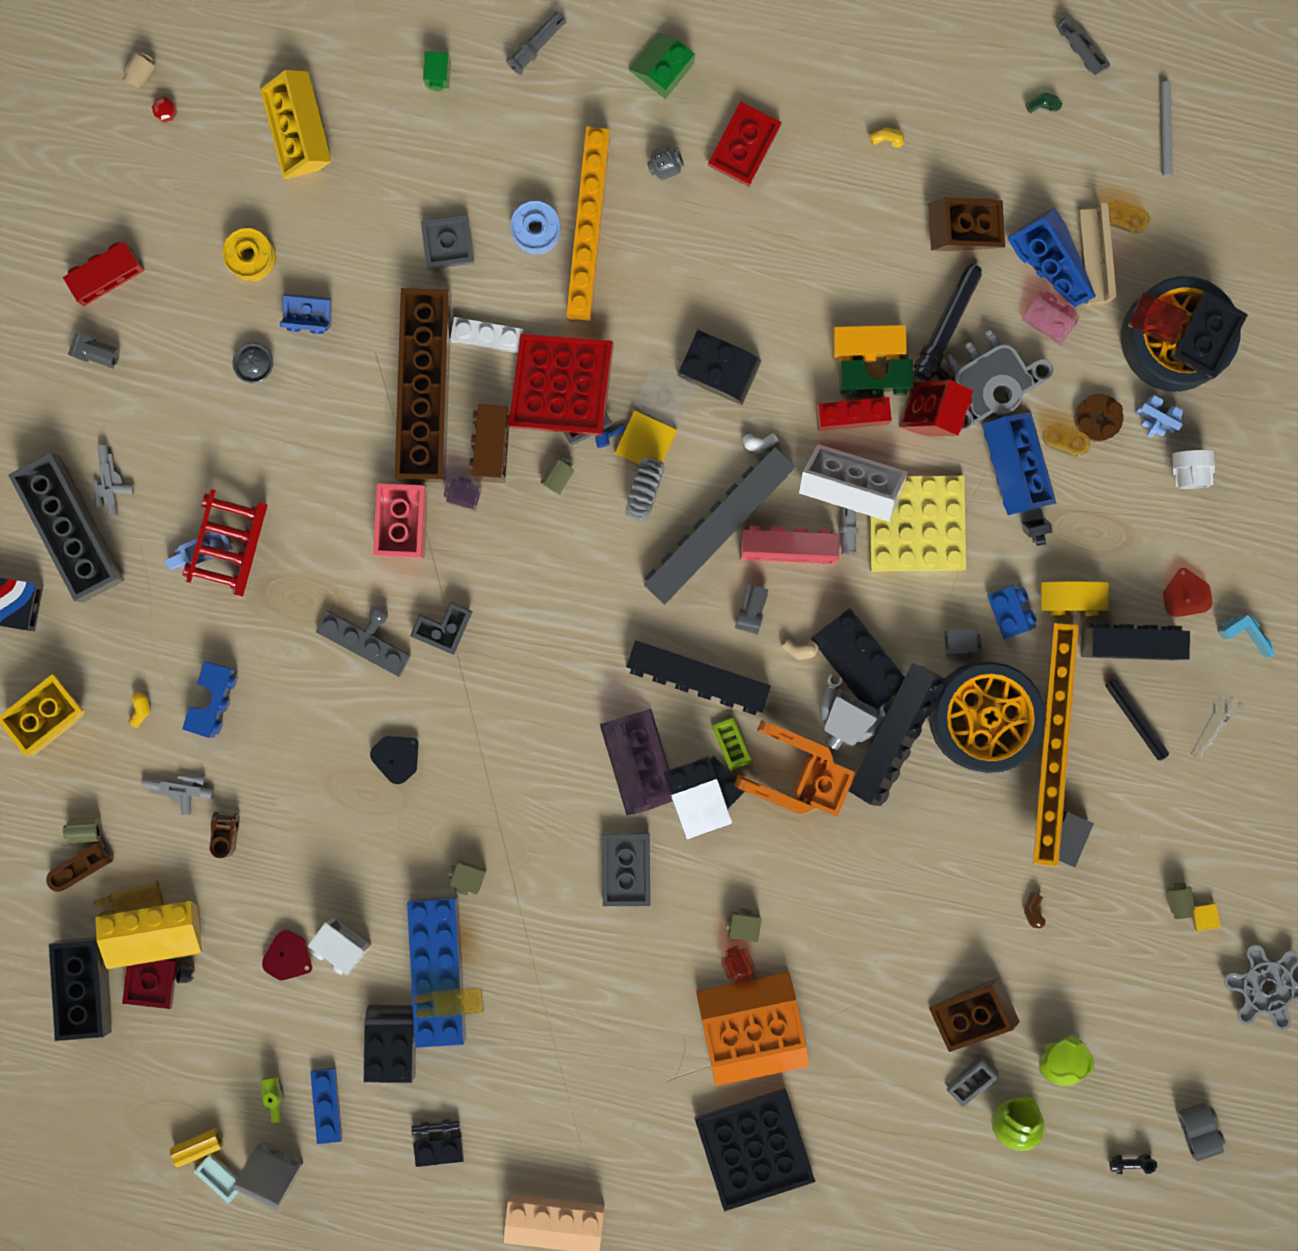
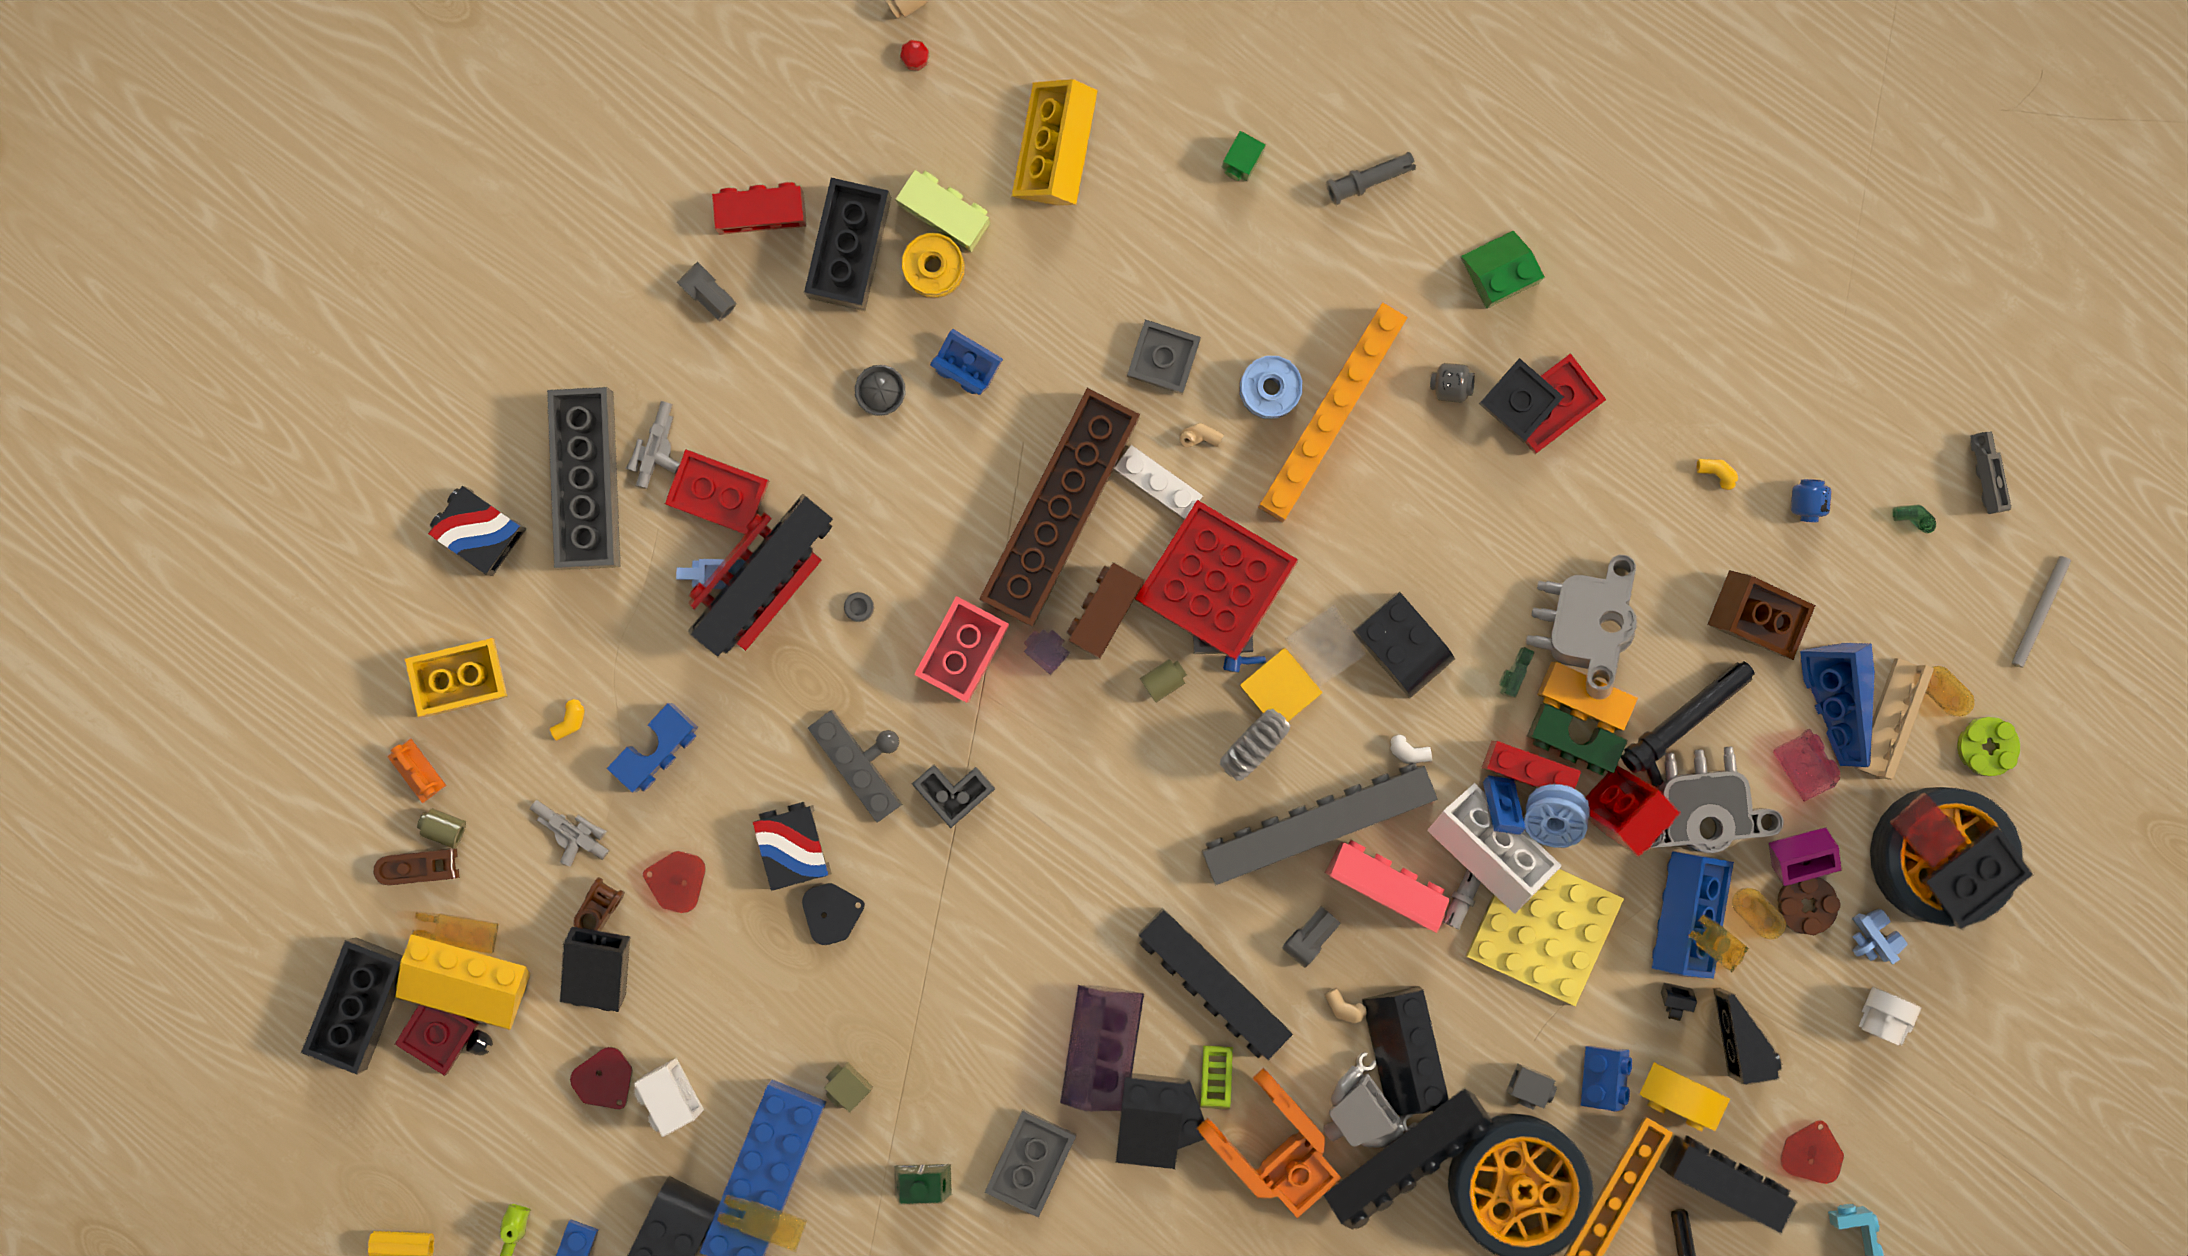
camera: 25 degrees right, 0 degrees up
none -> orange hinge [387,739,447,803]
none -> black brick [560,927,630,1012]
none -> clear red piece [643,851,706,913]
none -> red plate [665,449,770,535]
none -> black brick [688,493,833,657]
none -> panel [752,802,832,891]
none -> black brick [804,177,891,311]
none -> dark grey tile [844,592,874,622]
none -> dark green torso [894,1164,952,1204]
none -> yellowish green brick [896,170,990,252]
none -> tan arm [1180,423,1224,448]
none -> black plate [1479,358,1564,443]
none -> blue plate [1483,775,1526,835]
none -> clear green plate [1499,647,1535,698]
none -> light blue wheel [1524,784,1590,848]
none -> light grey piece [1526,555,1637,699]
none -> clear yellow hinge [1688,915,1749,973]
none -> black slope [1713,988,1782,1085]
none -> magenta brick [1768,827,1842,886]
none -> blue head [1791,479,1832,522]
none -> lime plate [1957,717,2020,776]

